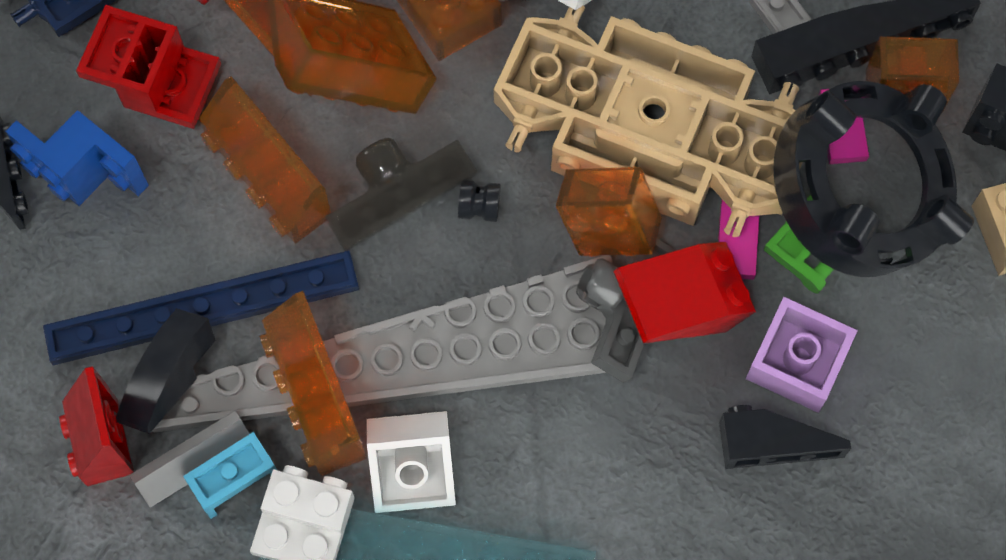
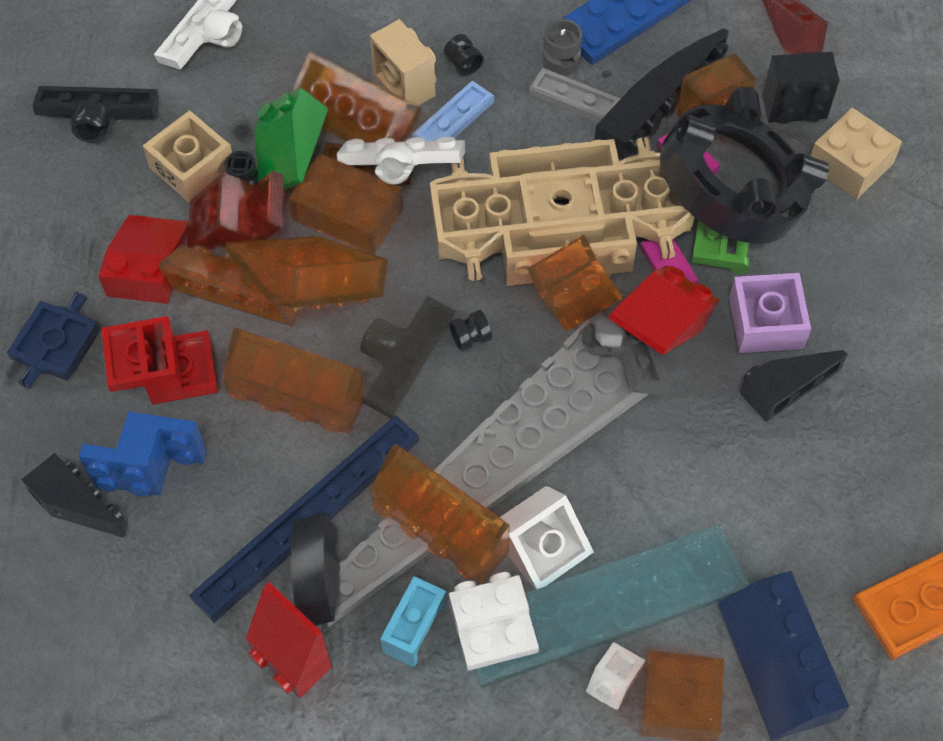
camera: 30 degrees left, 10 degrees down
light grey tile [130,411,249,508] -> none

